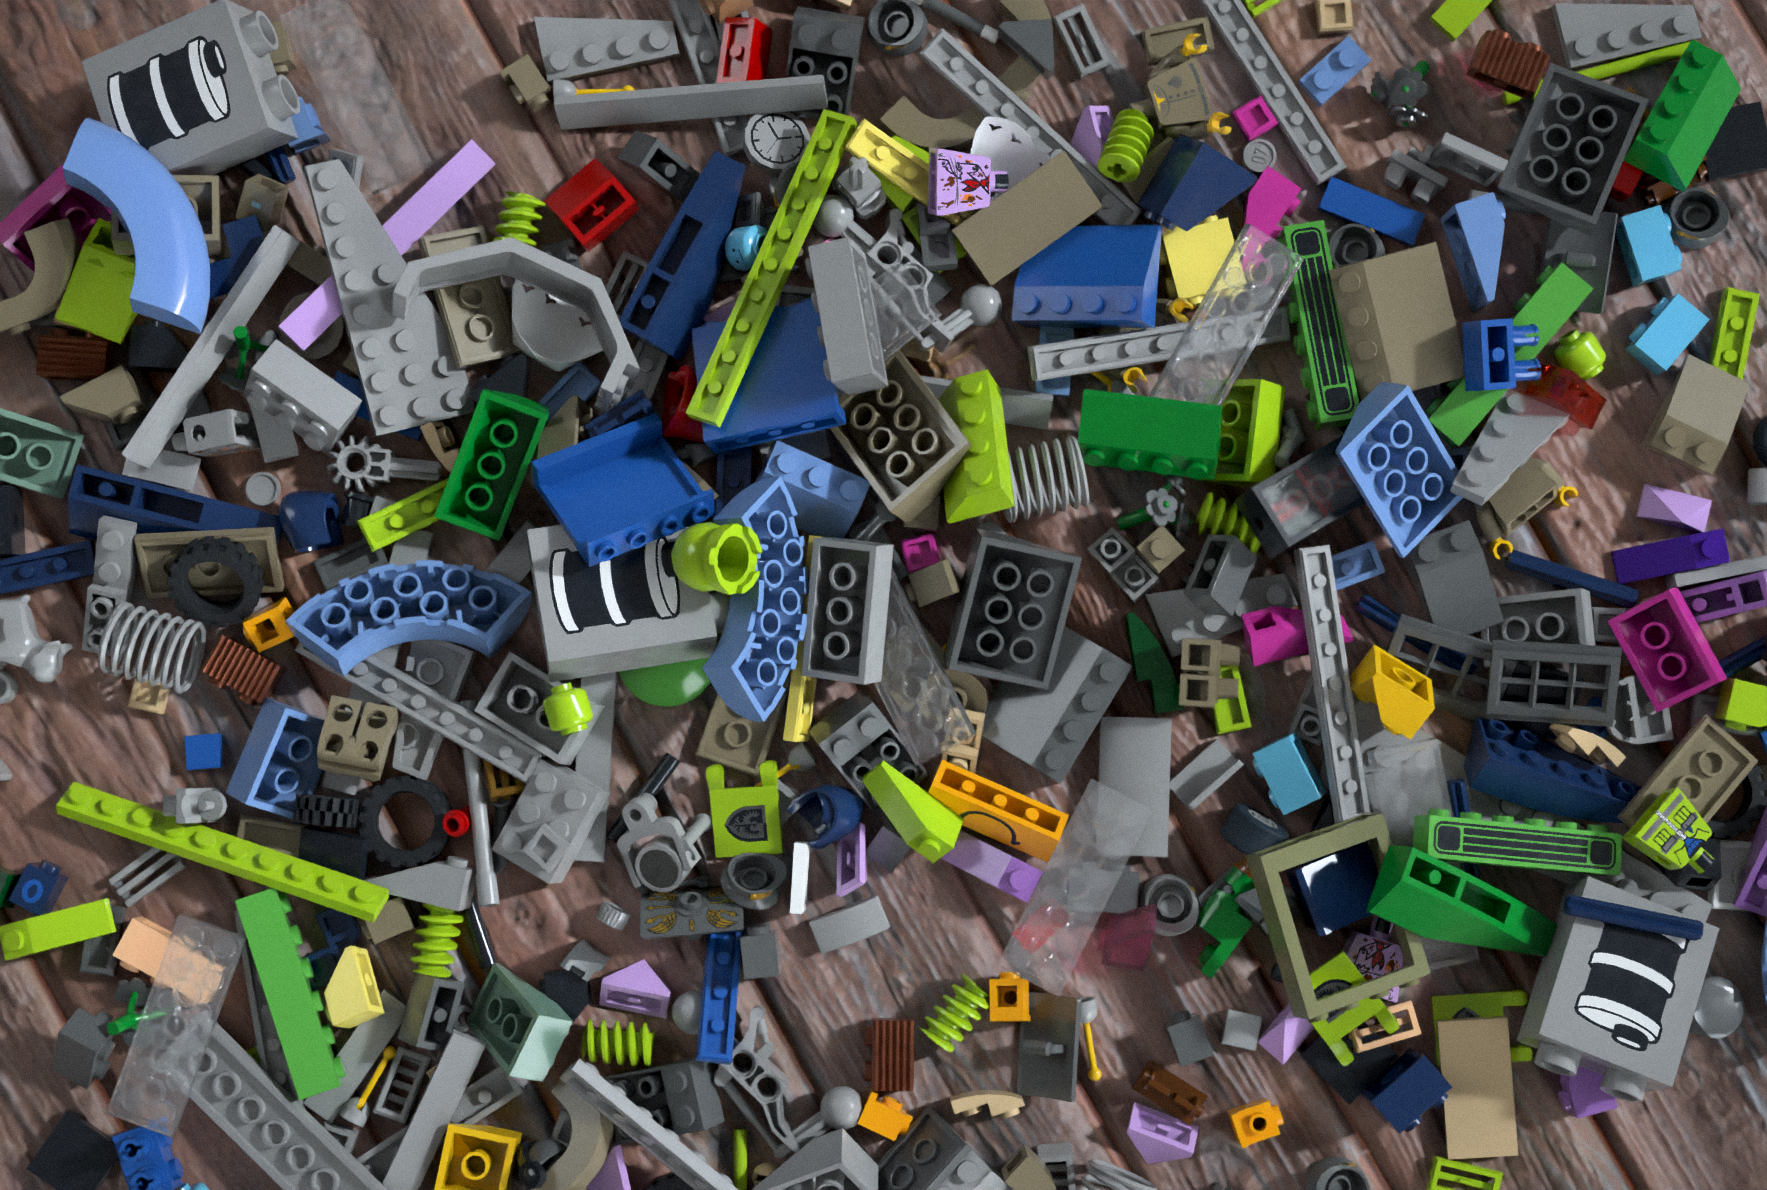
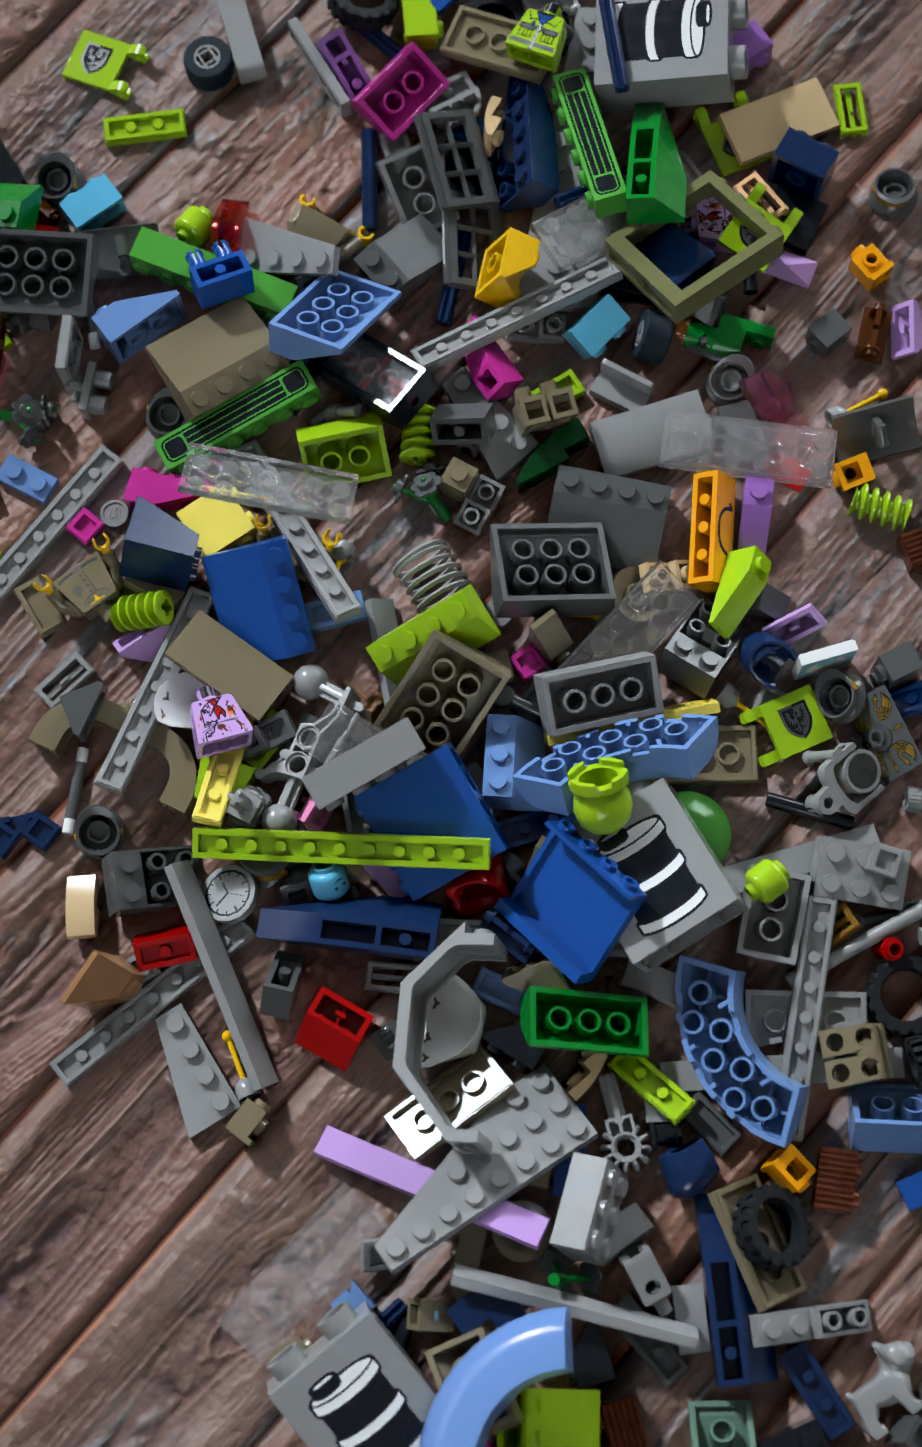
camera: 105 degrees left, 10 degrees down
dark tan slope [60,365,149,425] -> none
light grey piece [98,601,206,694] -> none
tan tile [128,675,170,714] -> none
light grey piece [246,472,281,506] -> none
lime piece [493,191,546,247] -> none
light grey slope [809,895,890,954] -> none
green slope [1078,389,1222,480] -> none
light grey tile [1220,1009,1262,1051] -> none
blue tile [1317,176,1426,247] -> none
medium blue plate [1331,541,1385,591] -> none
dark purple slope [1611,528,1730,584] -> none
medium azure brick [1625,293,1710,376] -> none
lavender slope [1636,484,1712,533] -> none
dark tan slope [1641,354,1750,475] -> none

